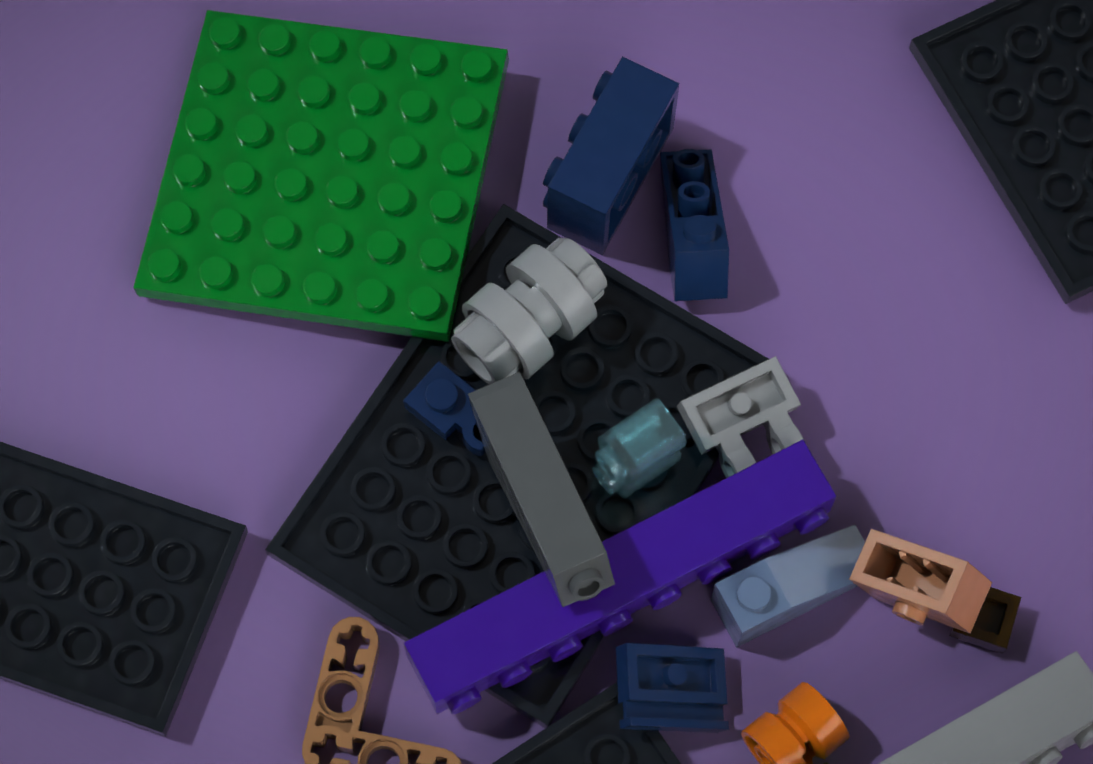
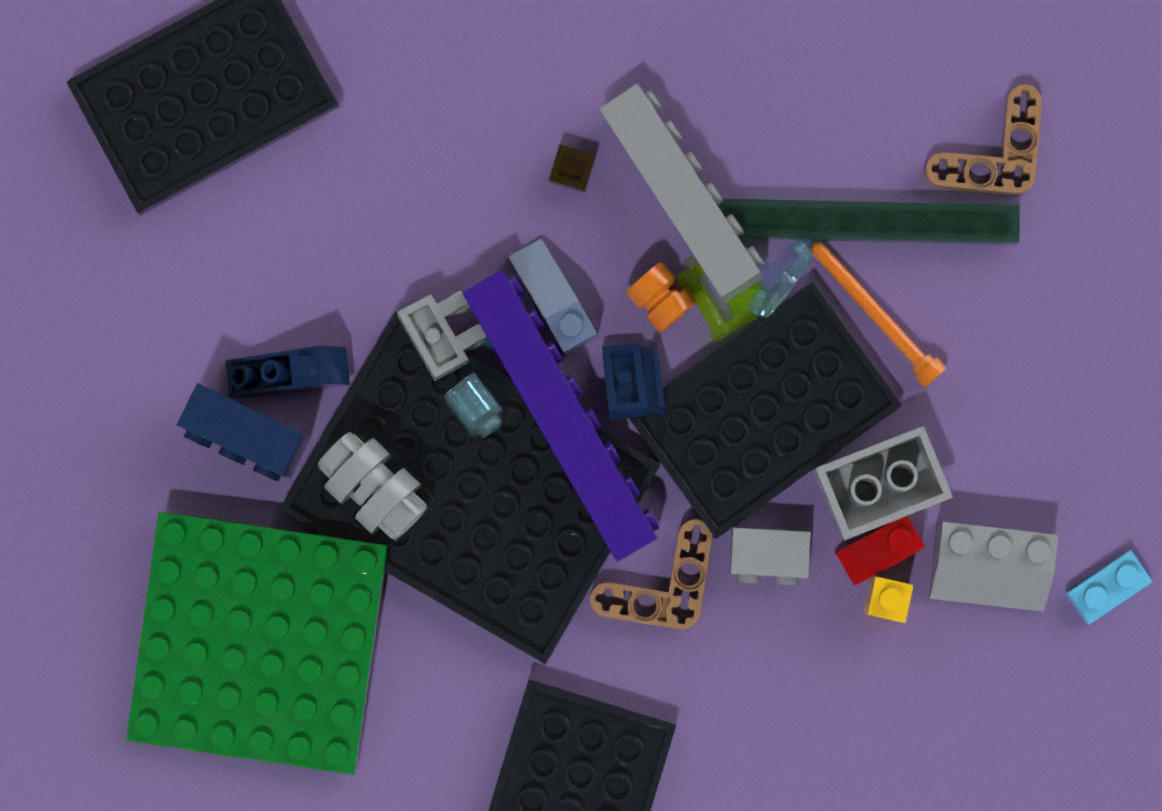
camera: 90 degrees left, 15 degrees up
dark blue plate [403,361,485,457] -> none
dark grey slope [468,372,615,607] -> none
nougat brick [849,529,992,634] -> none

